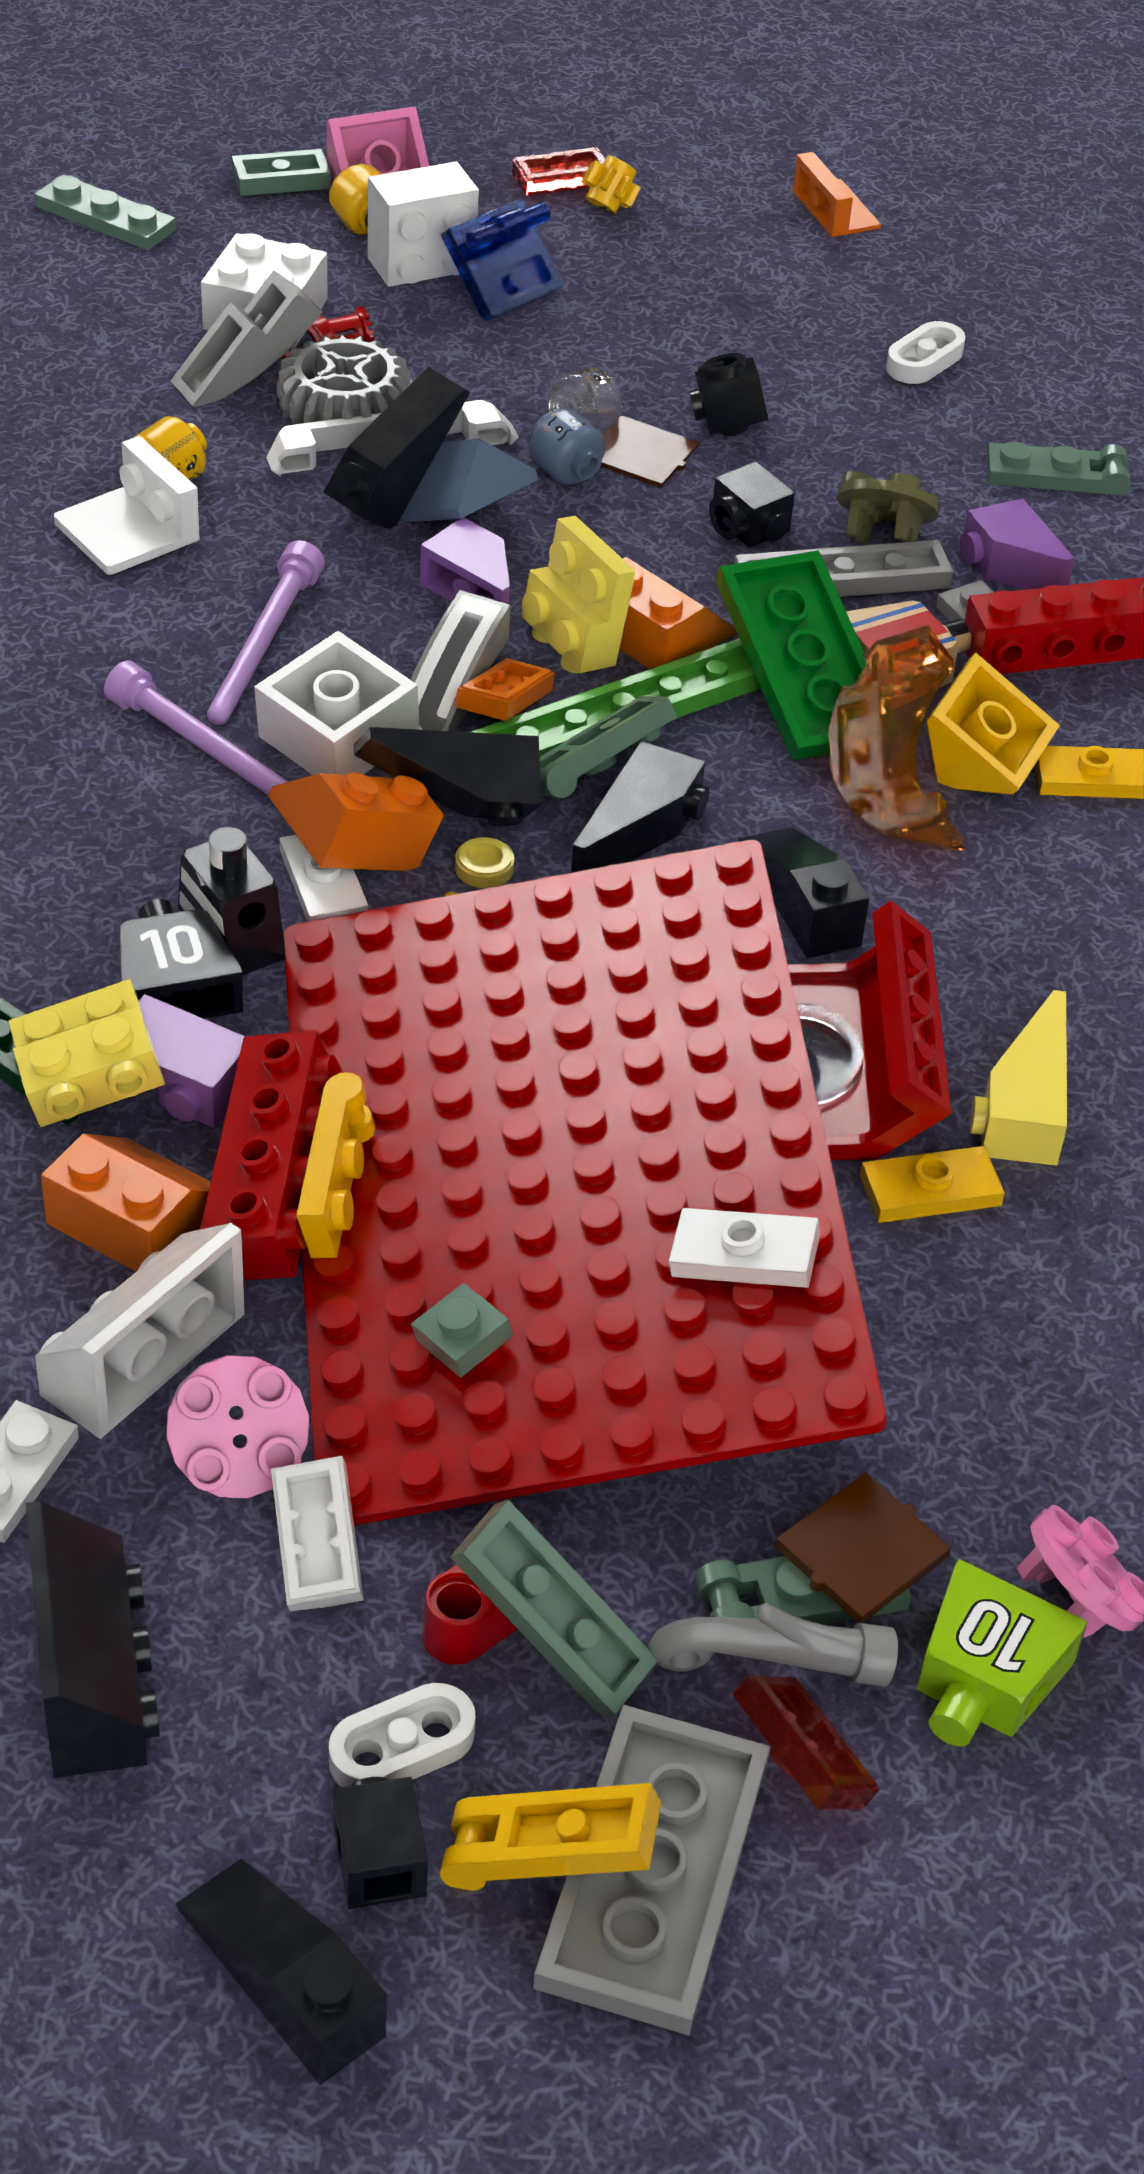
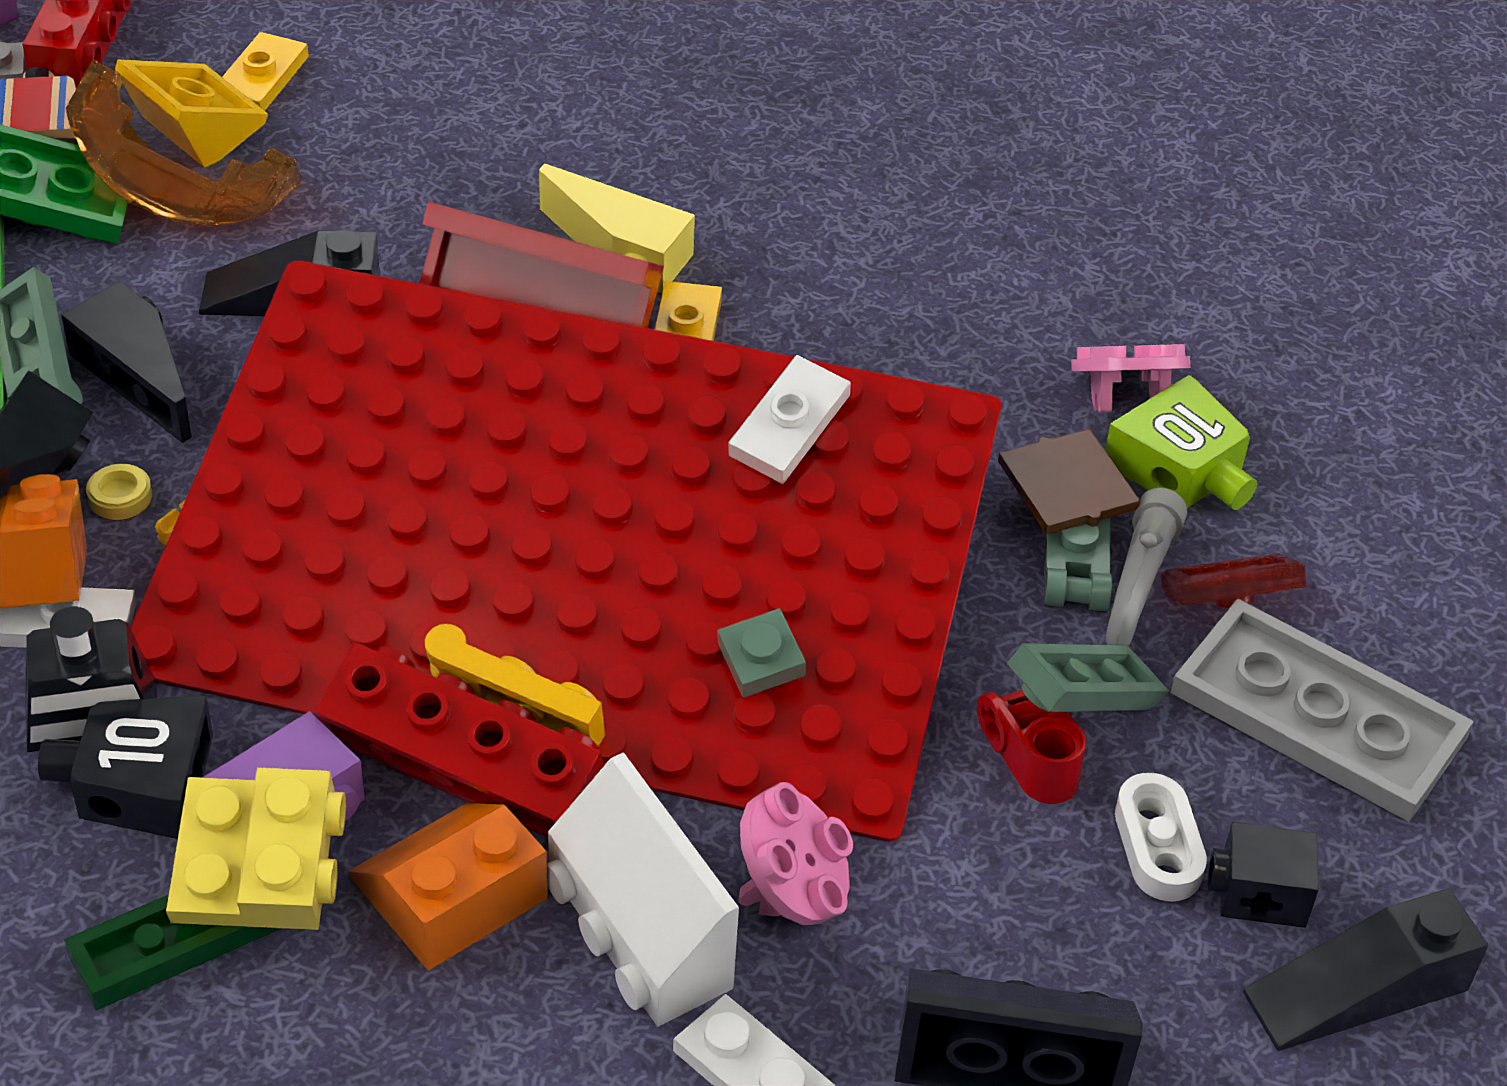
camera: 70 degrees left, 0 degrees up
white plate [271,1456,364,1611] -> none
yellow plate [439,1783,662,1891] -> none

